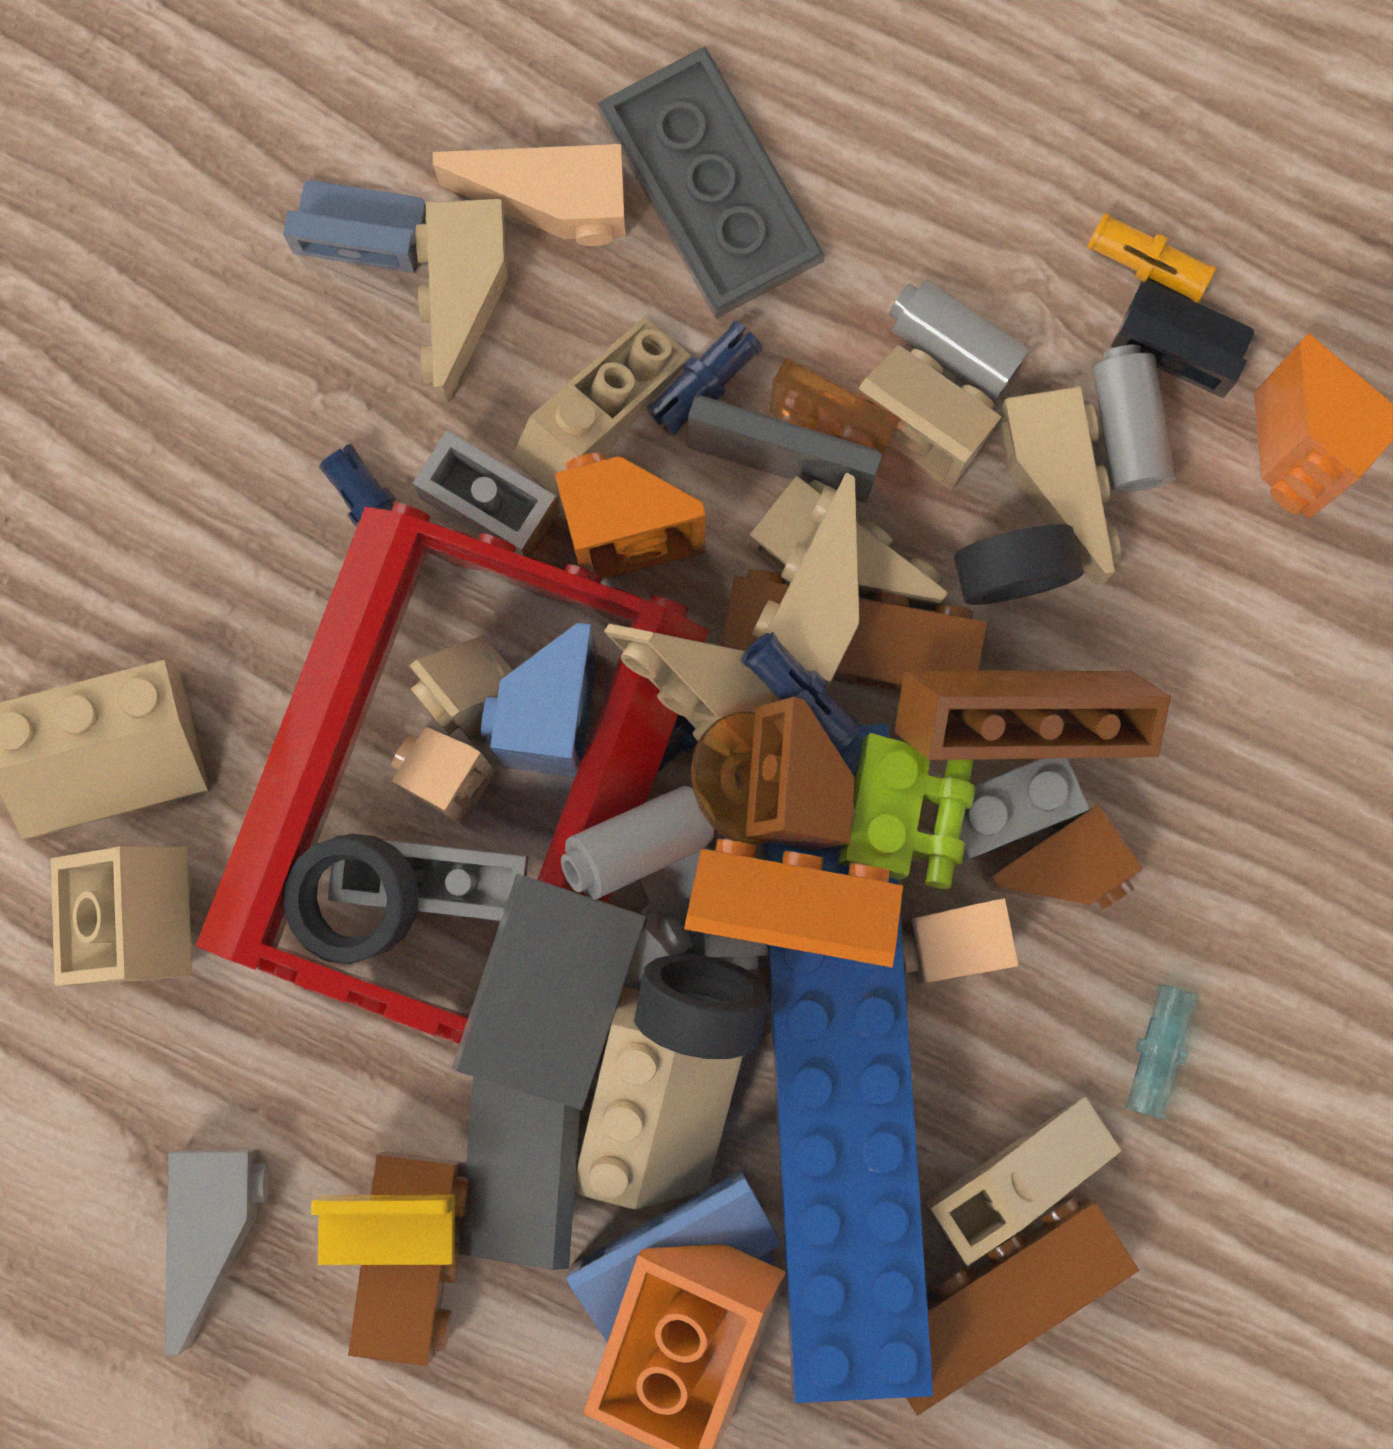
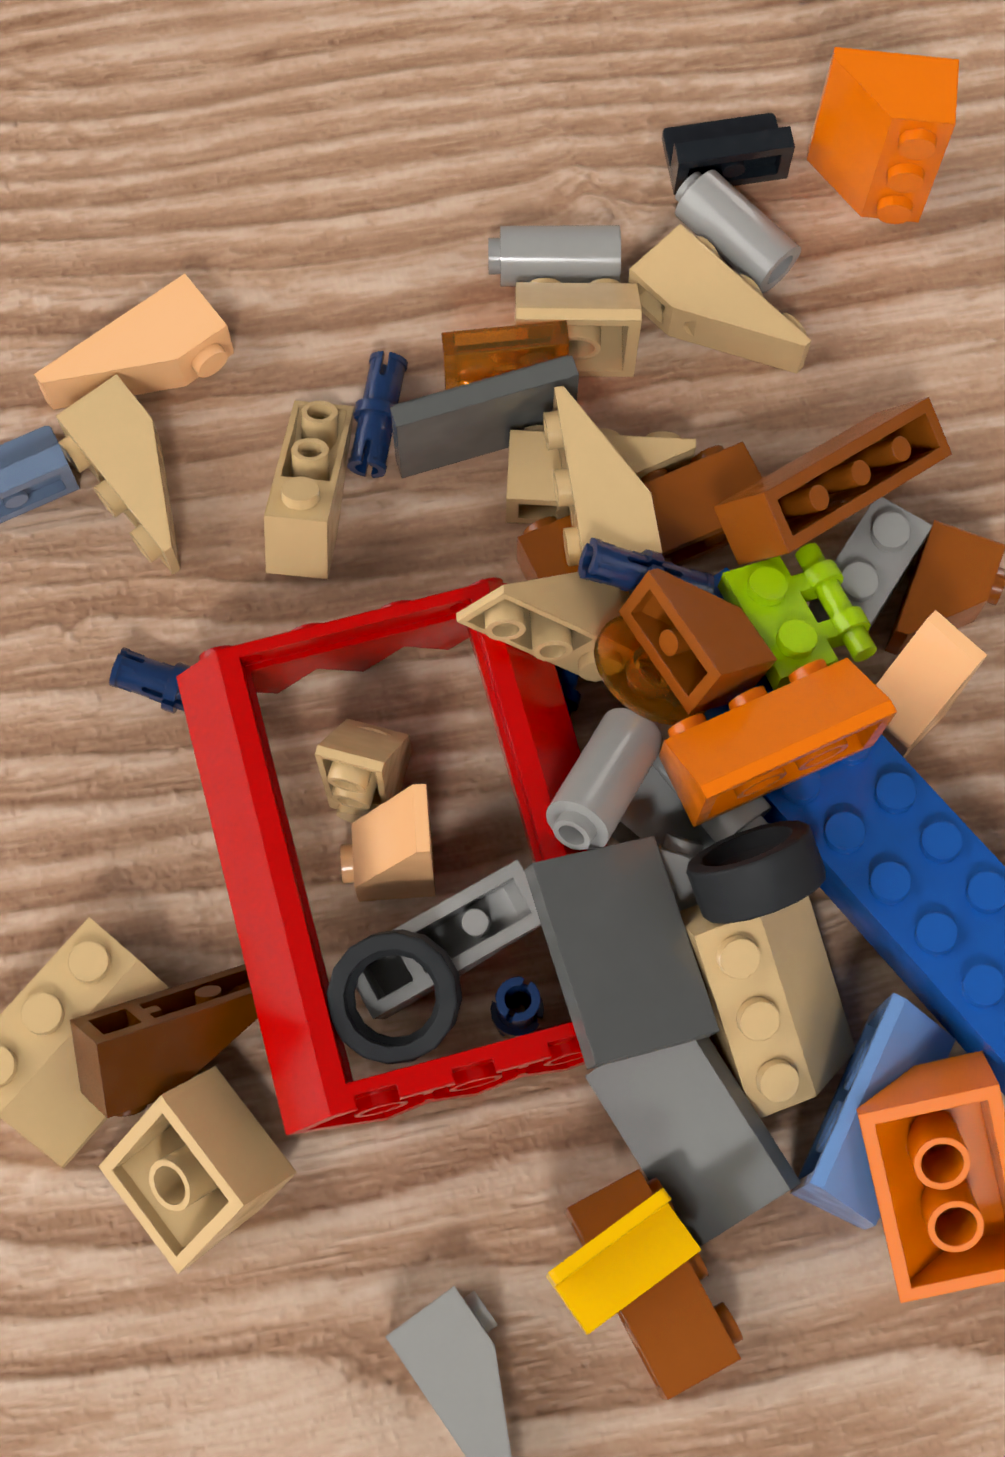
camera: 35 degrees left, 10 degrees down
light grey brick [412,430,560,558] -> none
medium blue slope [481,623,598,778] -> none
orange slope [555,452,706,581] -> none
dark grey tile [597,46,825,319] -> none
black tyre [954,524,1084,605] -> none
light orange pin [1086,212,1216,303] -> none
none -> reddish brown slope [70,964,258,1118]
none -> dark blue pin [490,977,544,1038]

